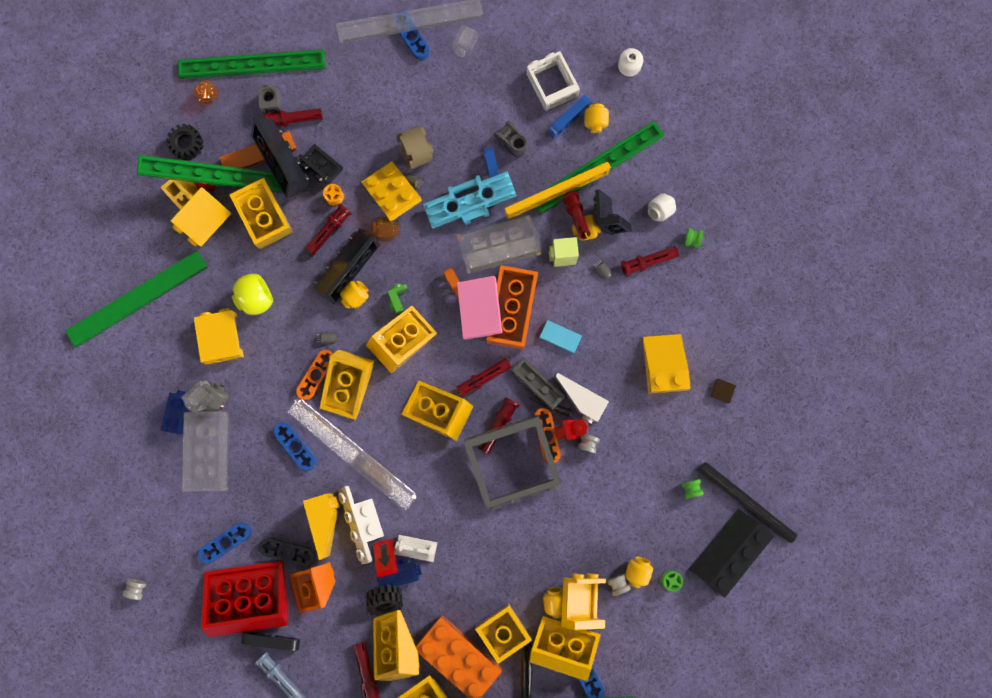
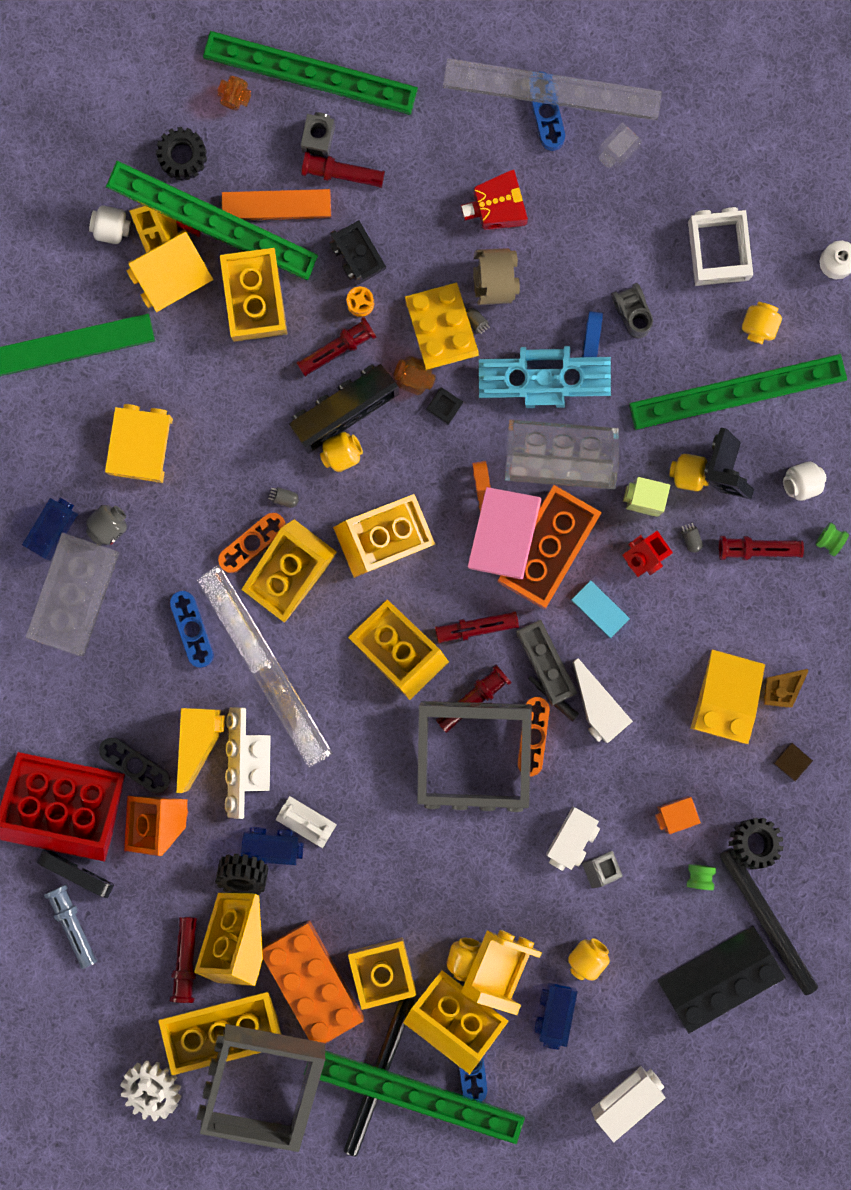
camera: 20 degrees right, 5 degrees up
clear brick [181,381,218,413] -> none
blue beam [198,523,252,563] -> none
neon yellow wheel [232,274,273,315] -> none
black slope [251,116,309,199] -> none
red tile [373,539,398,578] -> none
bright green bracket [388,284,408,315] -> none
yellow tile [505,162,611,219] -> none
blue beam [548,95,593,138] -> none
red hips [554,419,588,440] -> none
dark red pin [563,191,591,239] -> none
light grey wheel [577,434,600,454] -> none
light grey wheel [607,573,631,596] -> none
bright green wheel [661,570,683,591] -> none
none -> white head [89,206,131,244]
none -> black tile [426,387,464,425]
none -> red torso [461,170,528,230]
none -> clear blue brick [534,983,578,1050]
none -> white brick [546,806,600,871]
none -> dark grey slope [582,851,623,888]
none -> white window [591,1066,666,1142]
none -> red brick [622,530,673,577]
none -> orange brick [655,796,701,834]
none -> black tyre [729,818,784,870]
none -> pearl gold piece [764,669,808,708]

